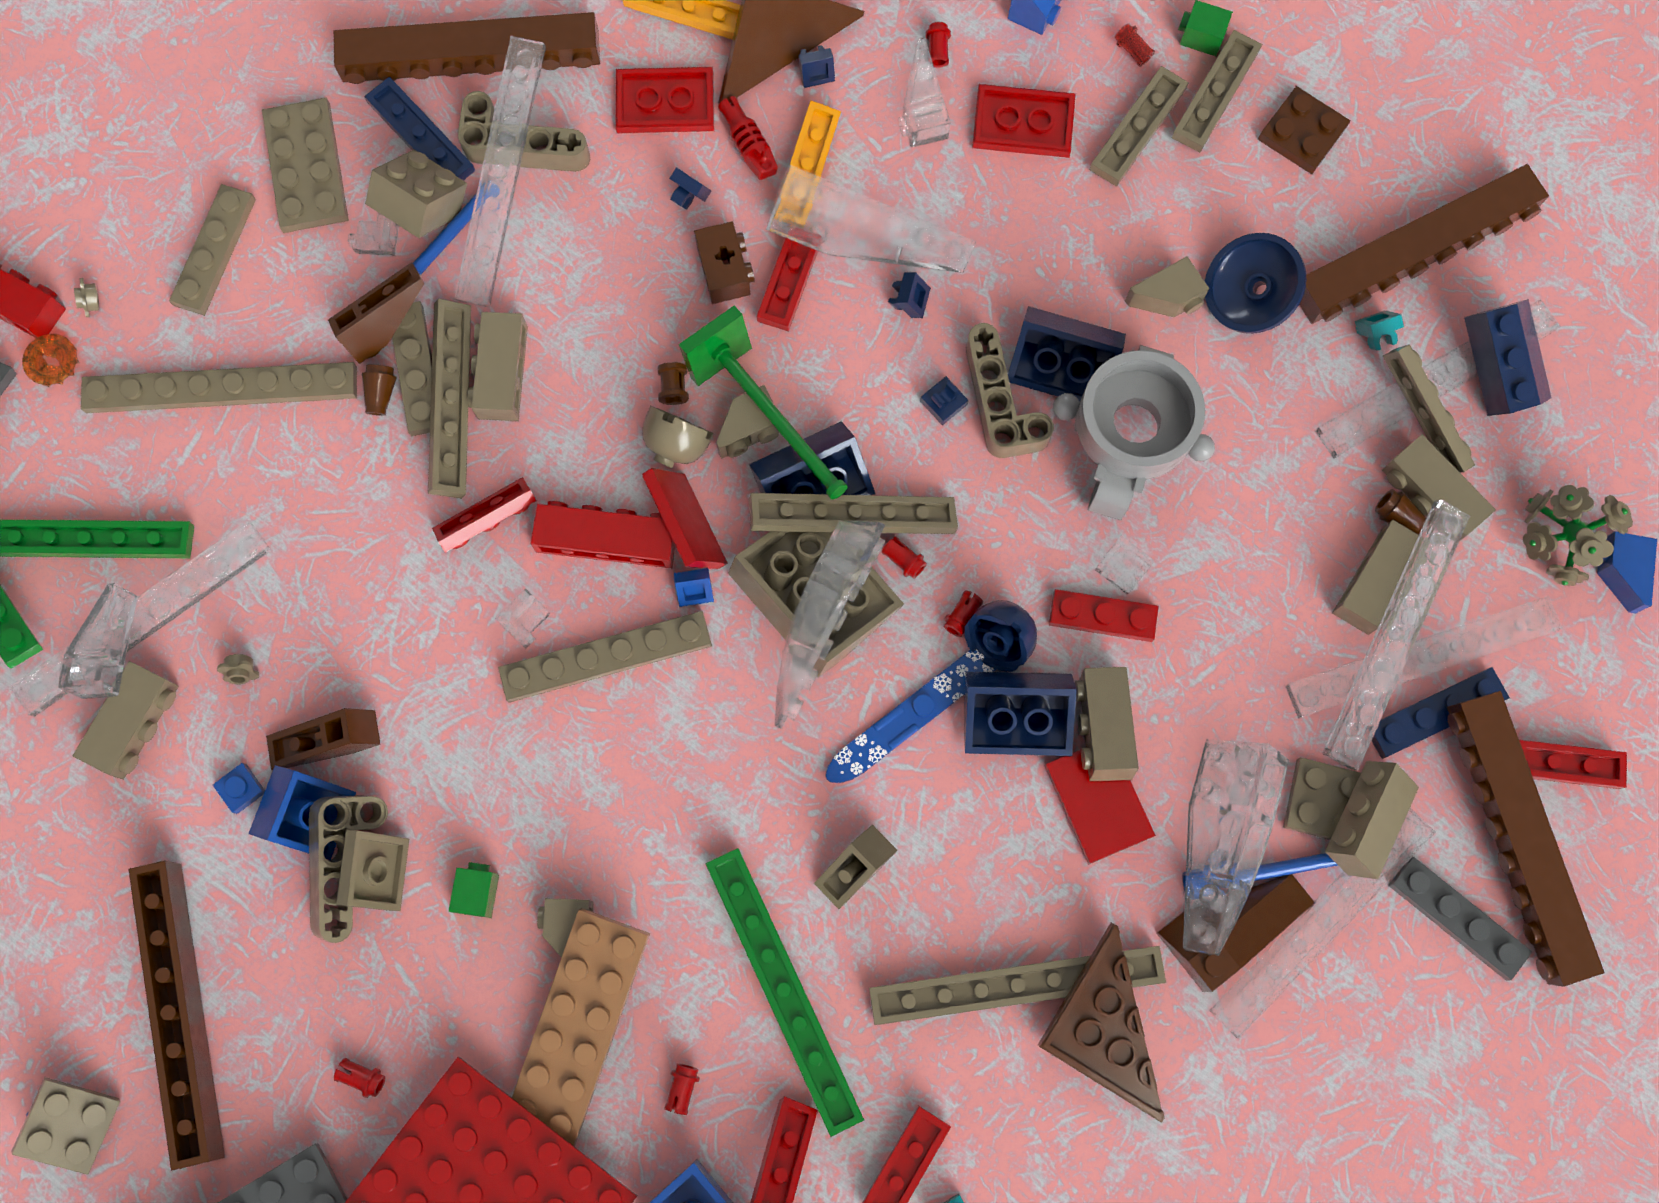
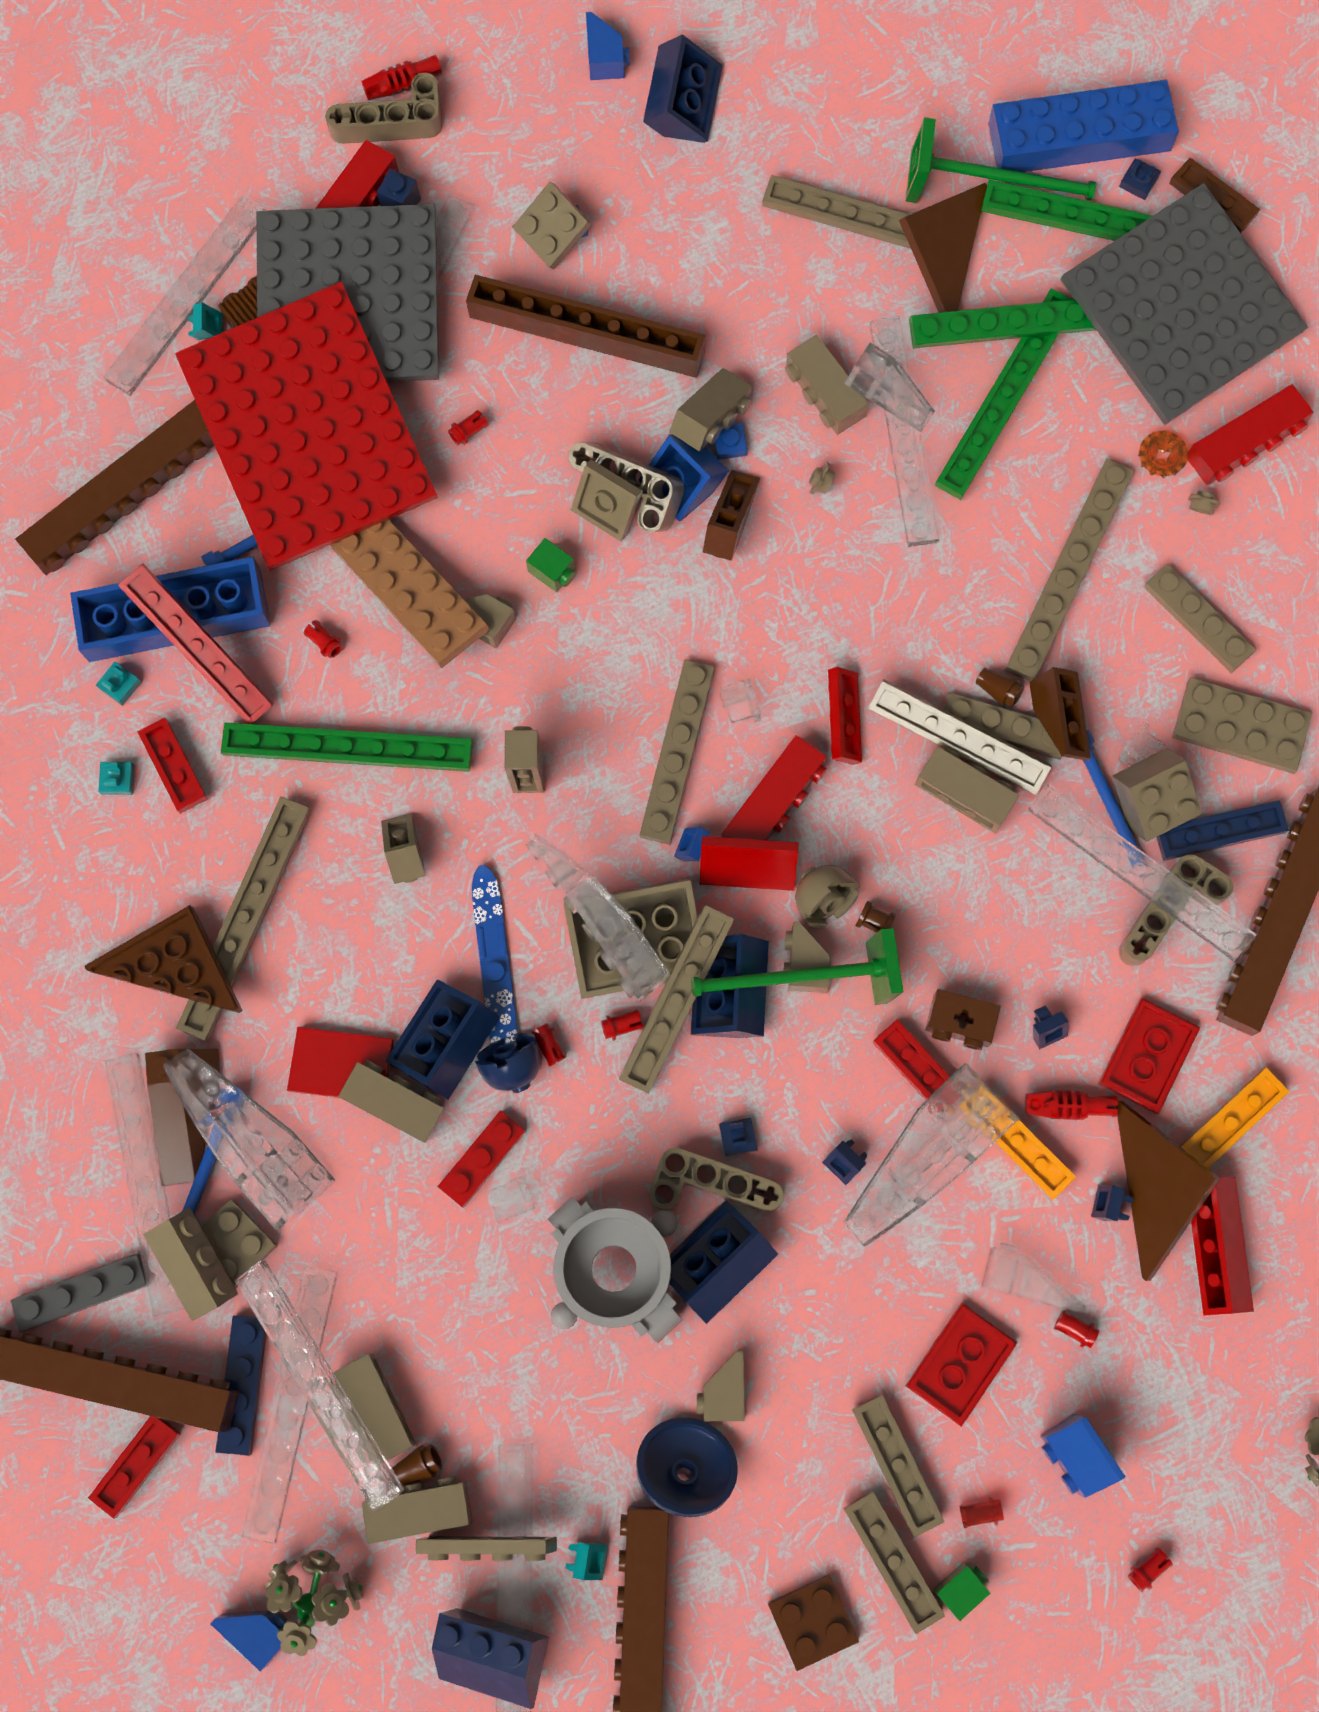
camera: 125 degrees right, 0 degrees up
none -> dark tan brick [504,726,544,793]
none -> dark tan brick [669,368,753,451]

